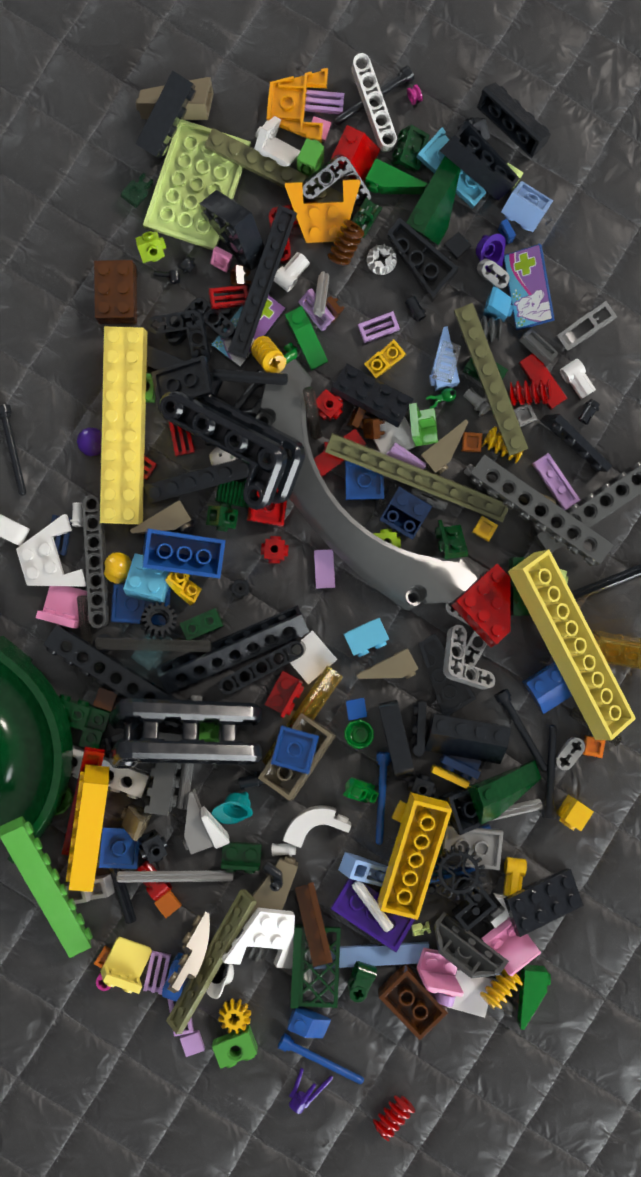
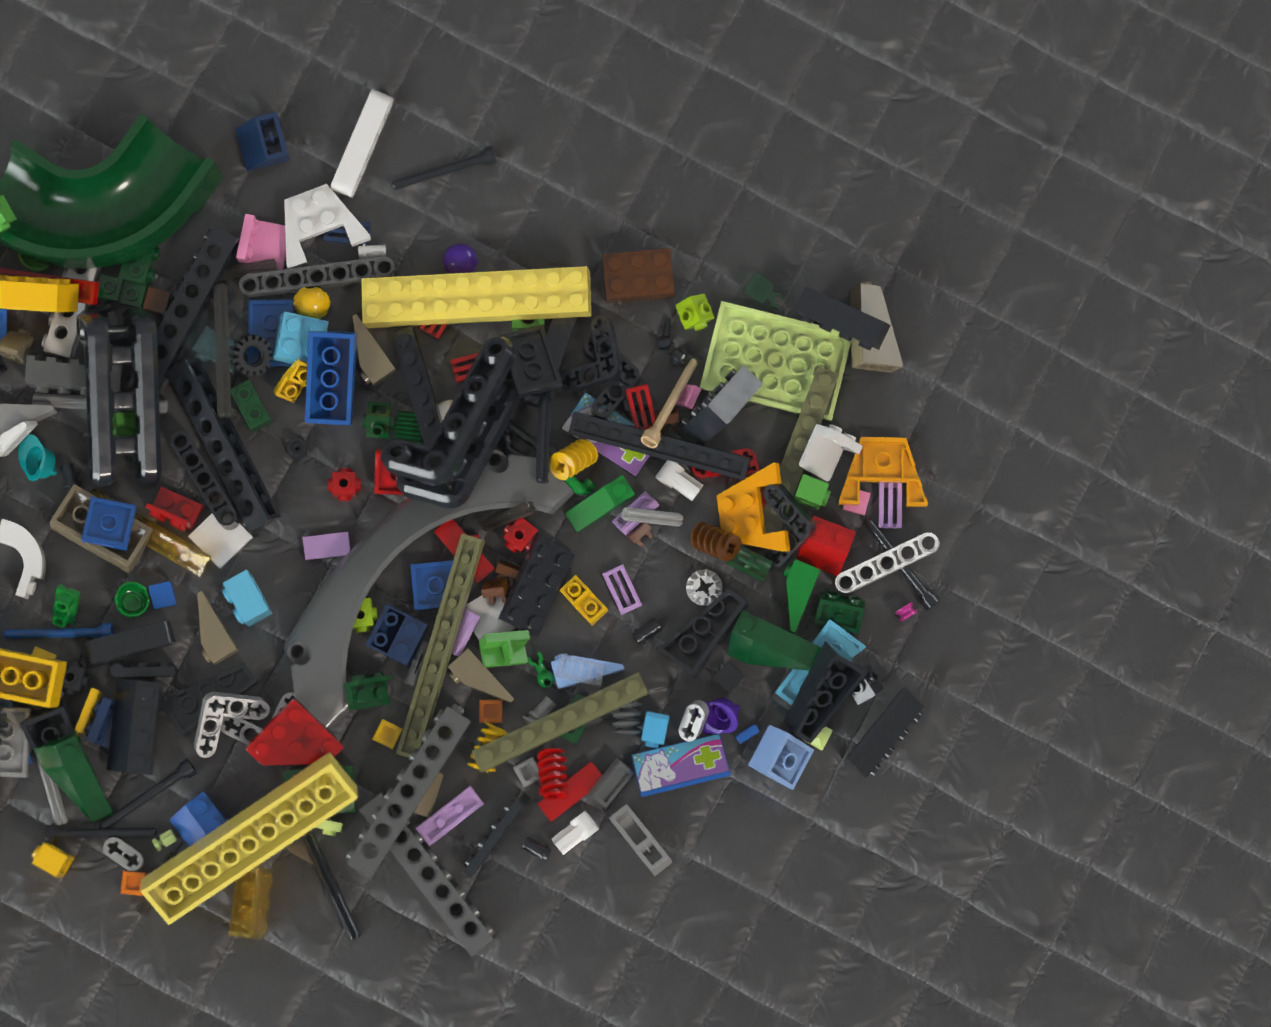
camera: 85 degrees right, 5 degrees down
none -> yellowish green piece [152,829,177,852]
none -> tan piece [641,359,698,448]

